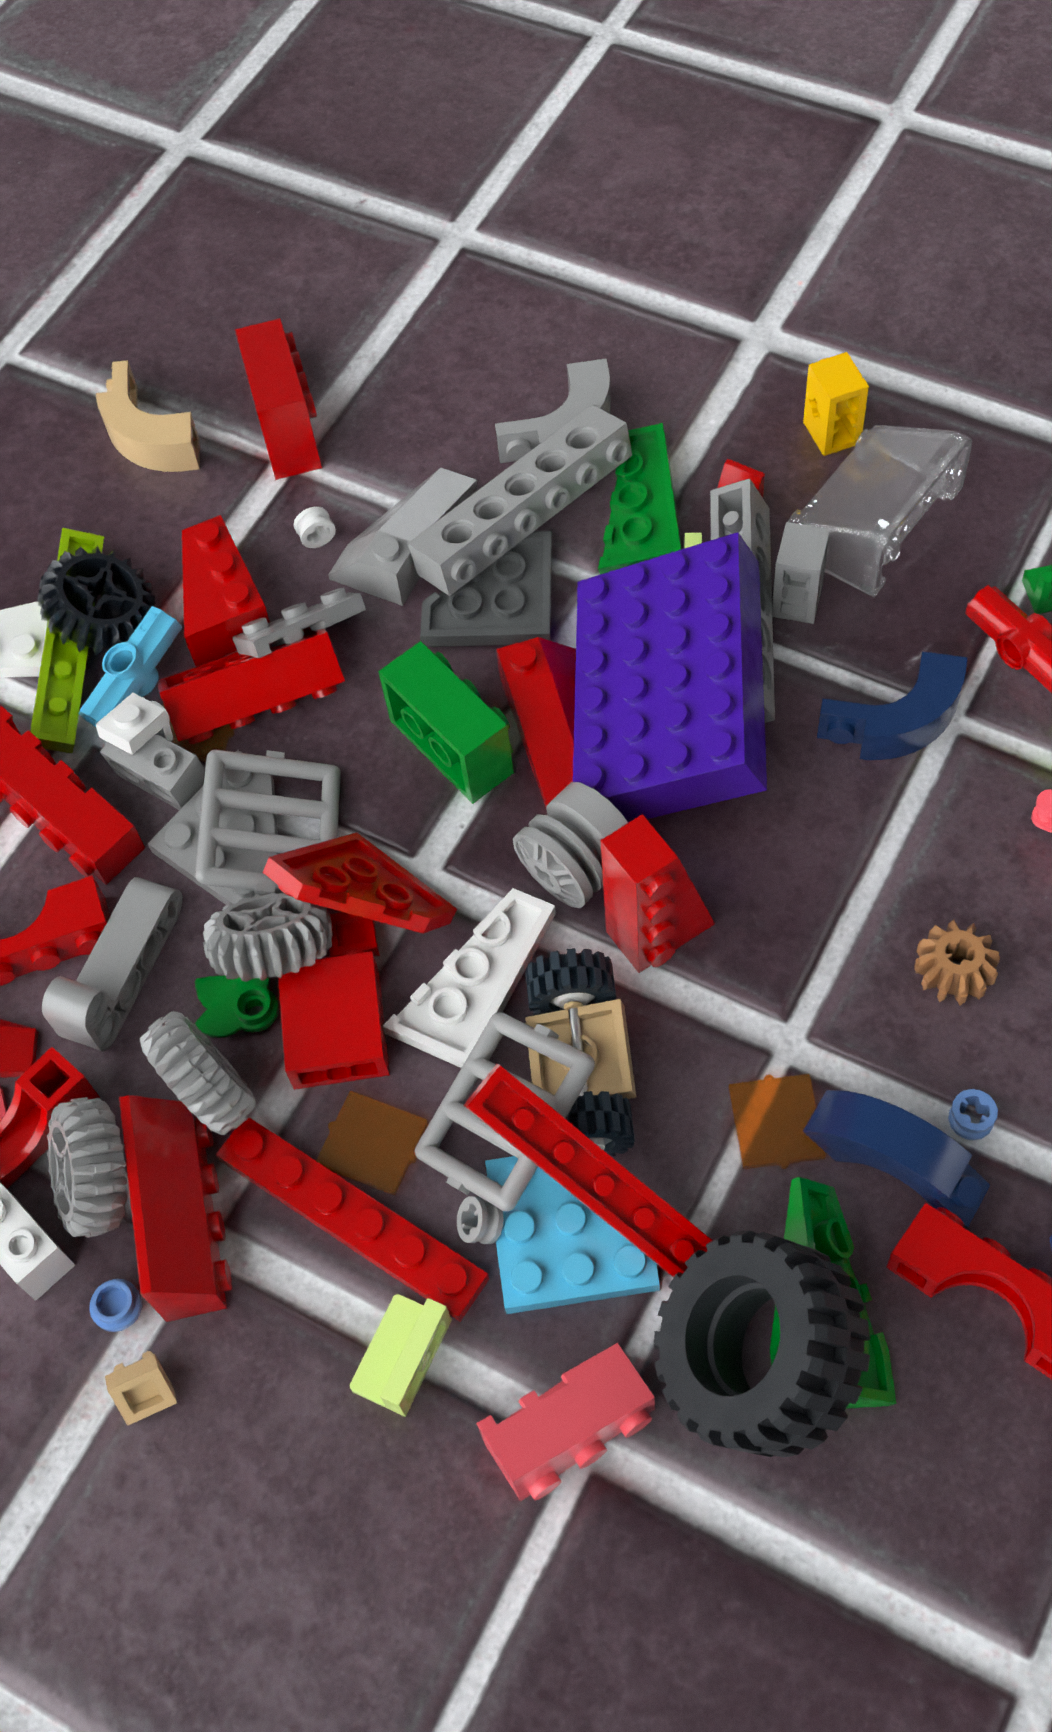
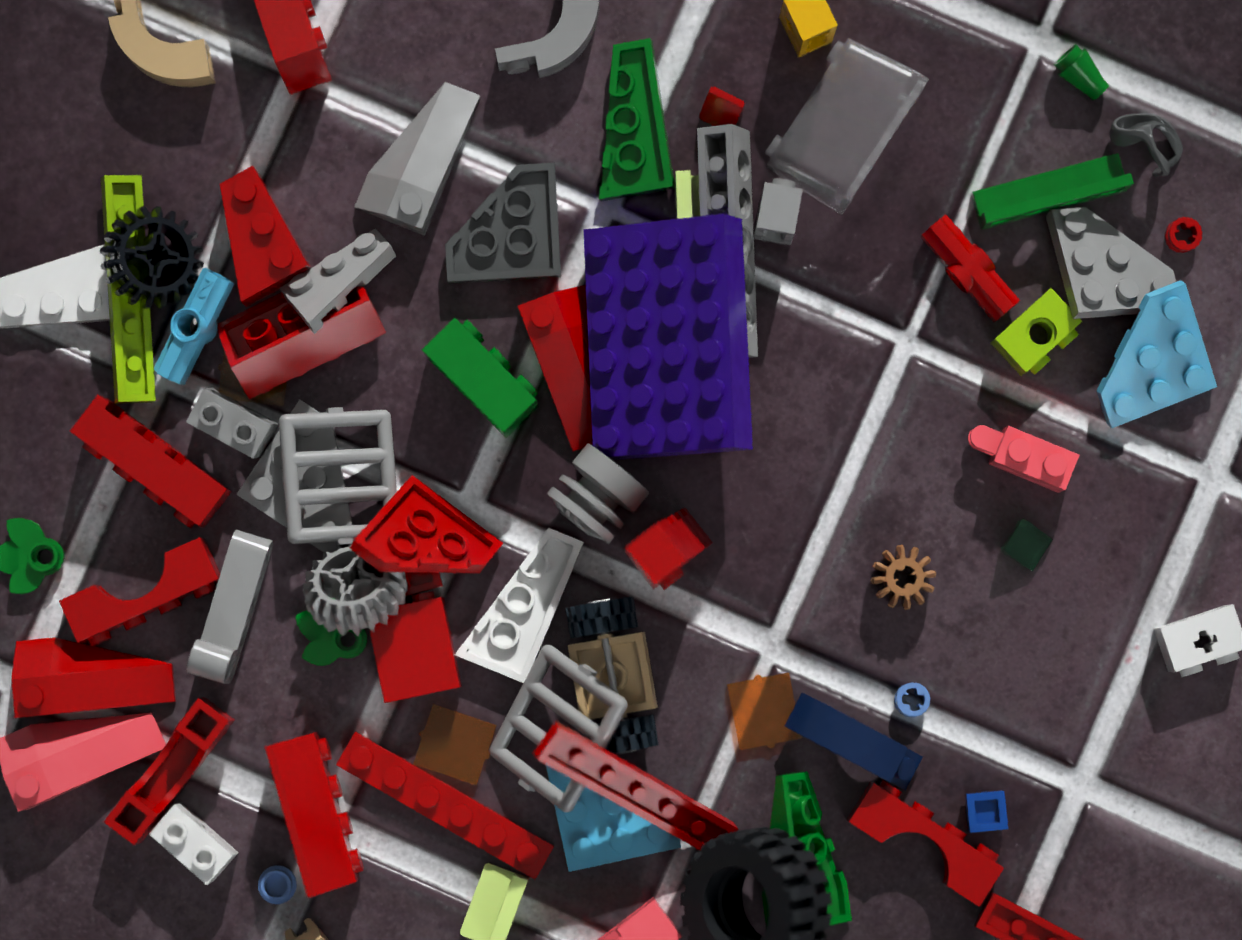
camera: 10 degrees left, 25 degrees up
light grey gear [47,1097,128,1238] -> none
white bracket [95,693,173,755] -> none
light grey gear [140,1011,256,1135] -> none
white bush [294,506,336,548] -> none
light grey brick [407,404,632,596] -> none
light grey bush [457,1196,504,1244] -> none
dark blue arch [817,652,968,760] -> none

